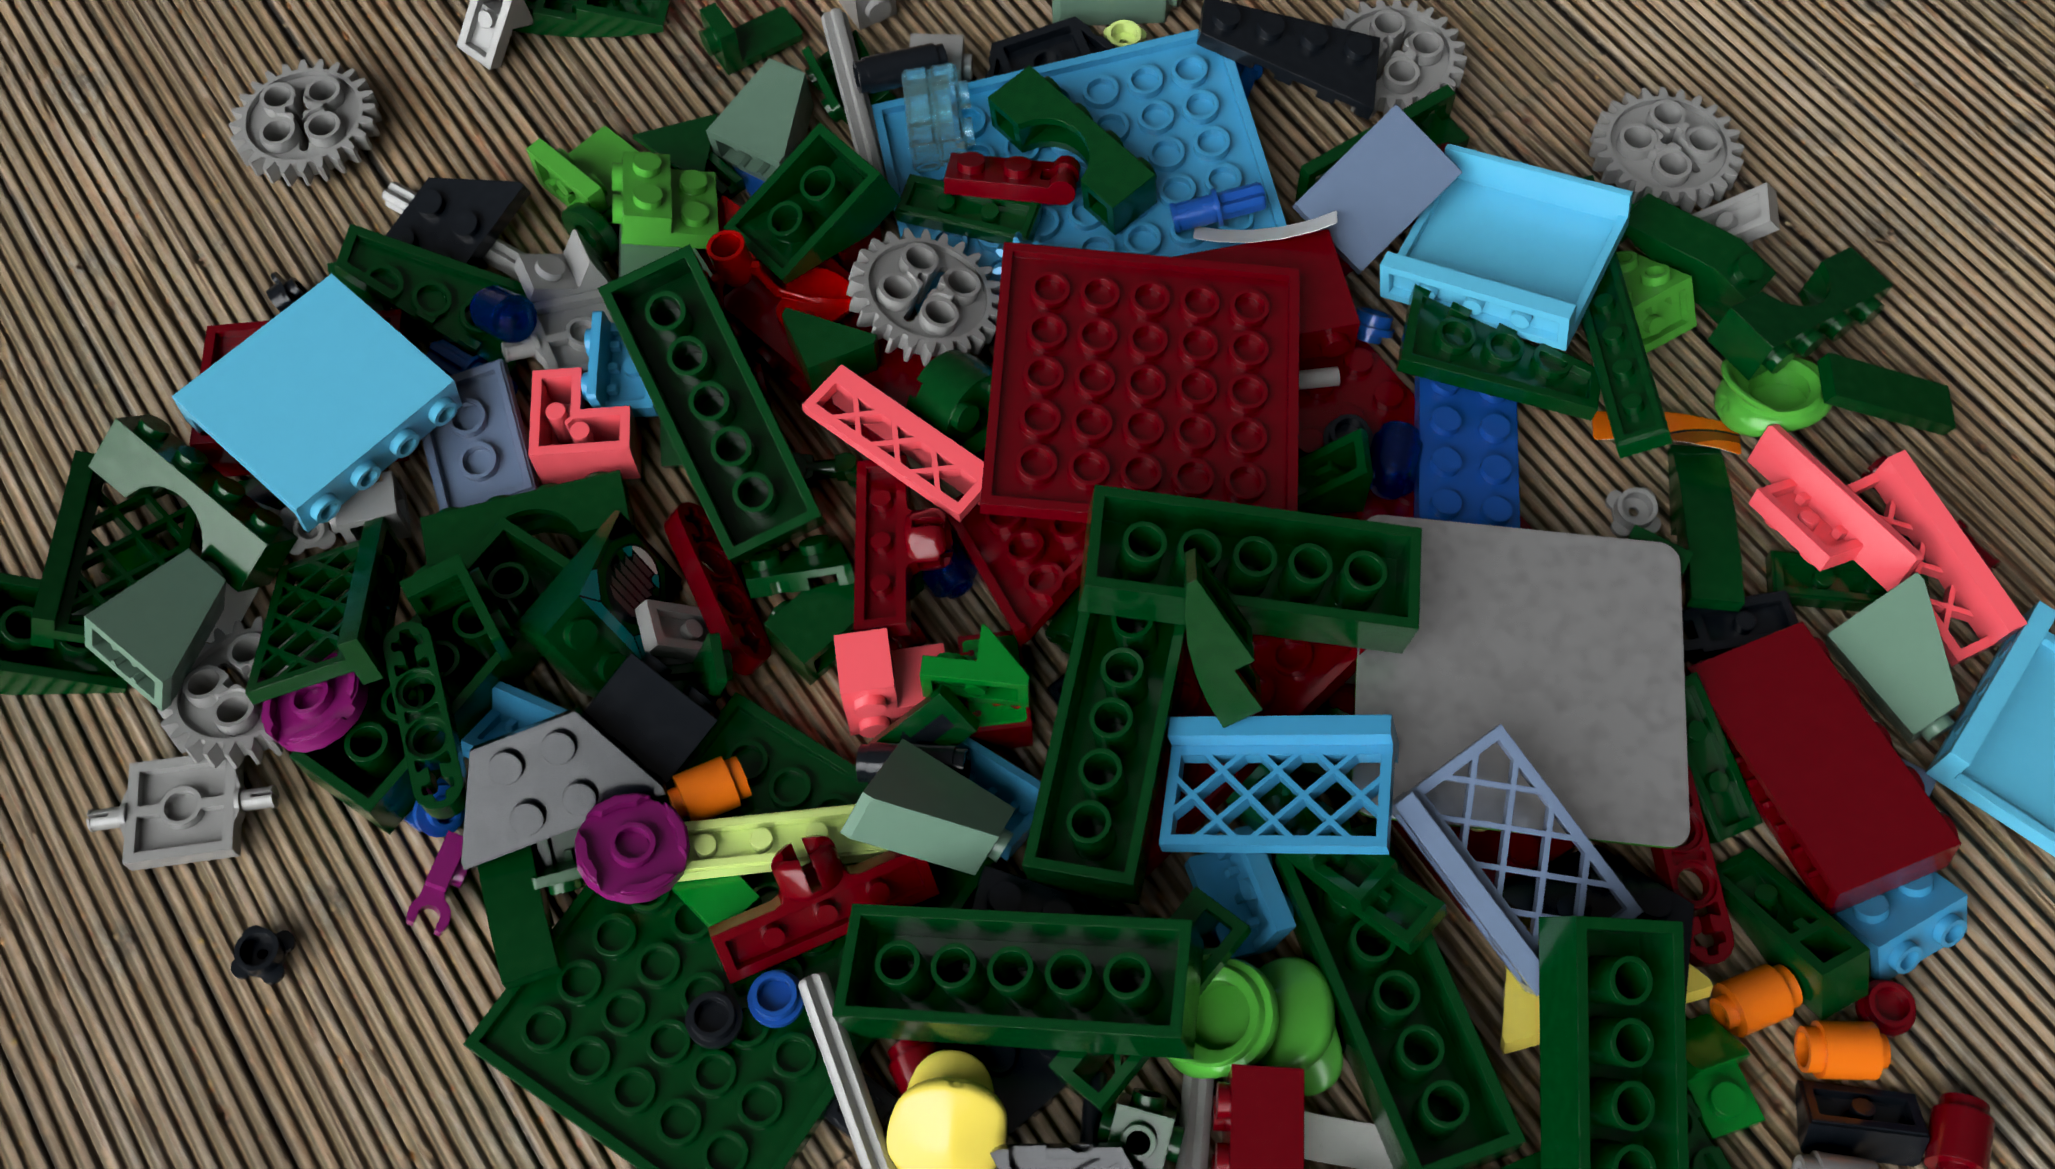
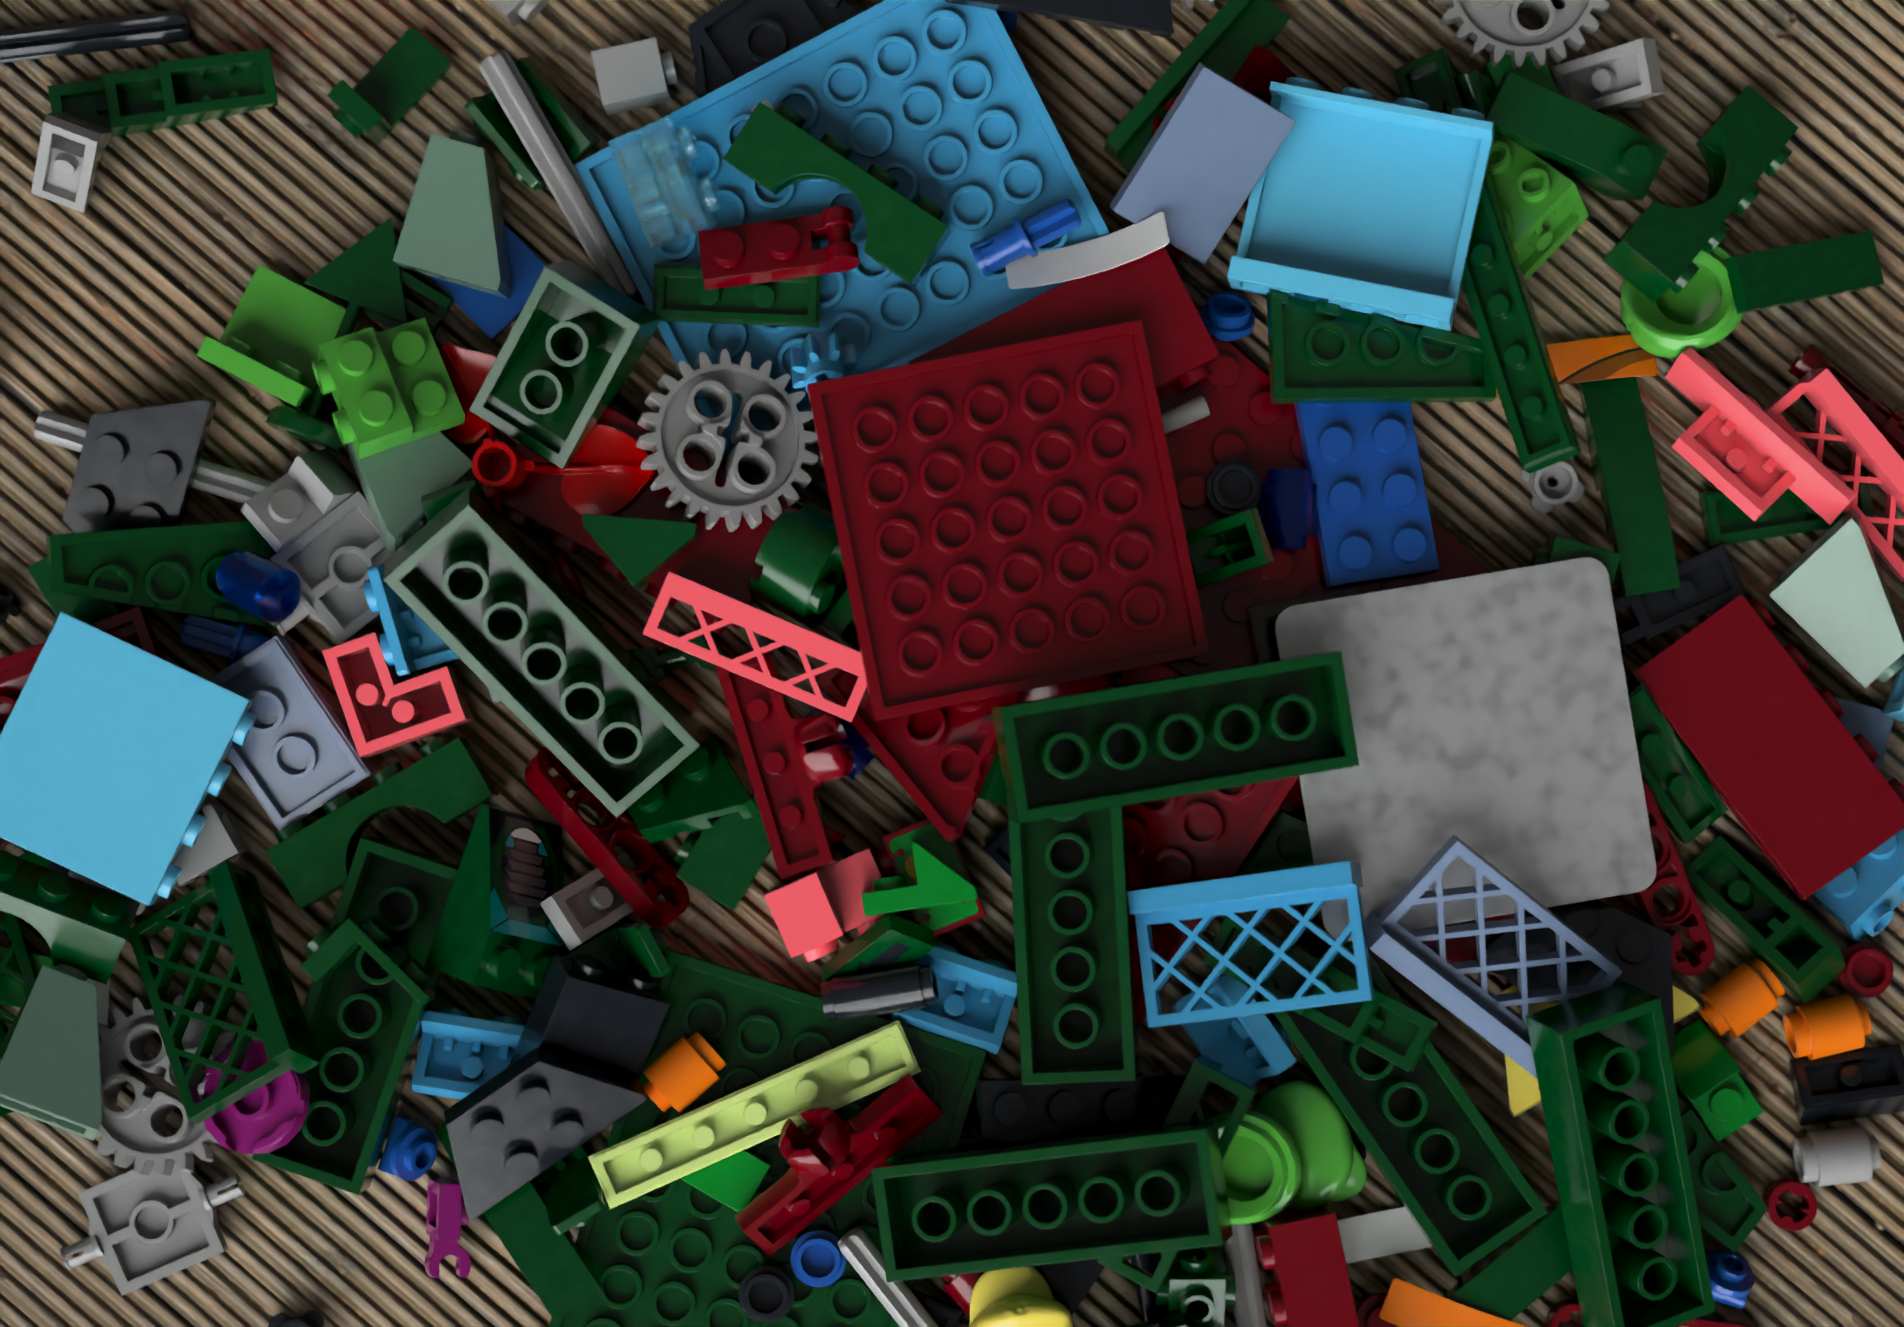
camera: 20 degrees left, 25 degrees up
dark green beam [383,621,468,819] -> none
magenta tile [575,793,690,904] -> none
sand green slope [840,739,1016,875] -> none
black piece [853,43,949,94] -> none
dark green slope [1183,548,1263,728] -> none

